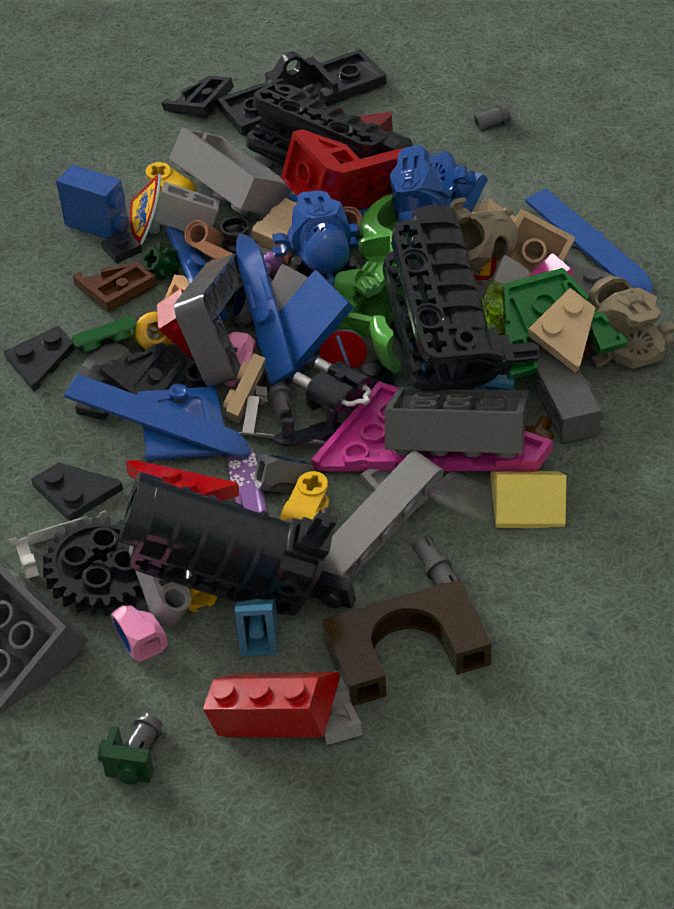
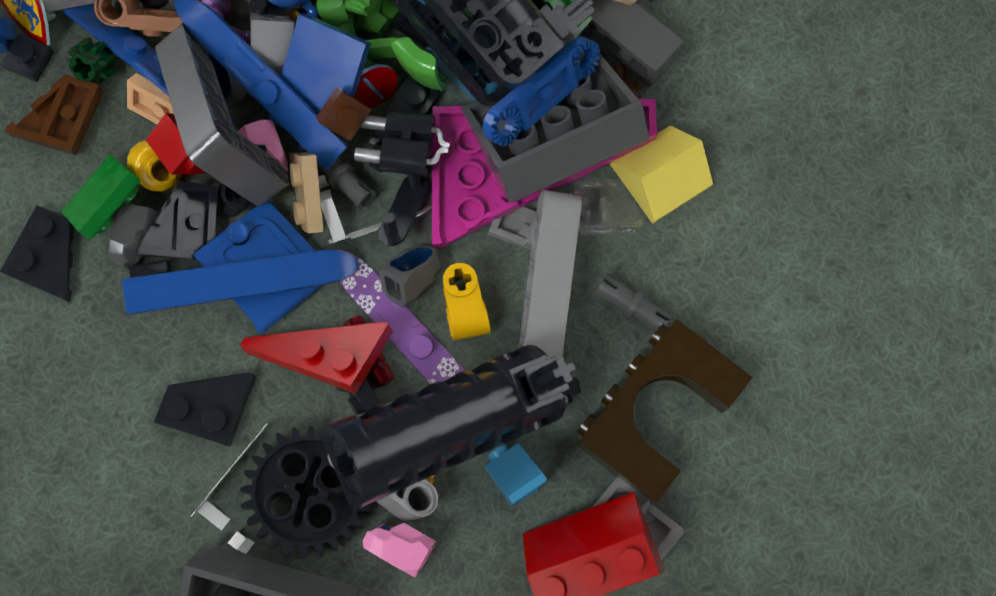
camera: 35 degrees left, 30 degrees up
none -> reddish brown plate [316,87,371,141]
none -> blue plate [483,37,600,146]

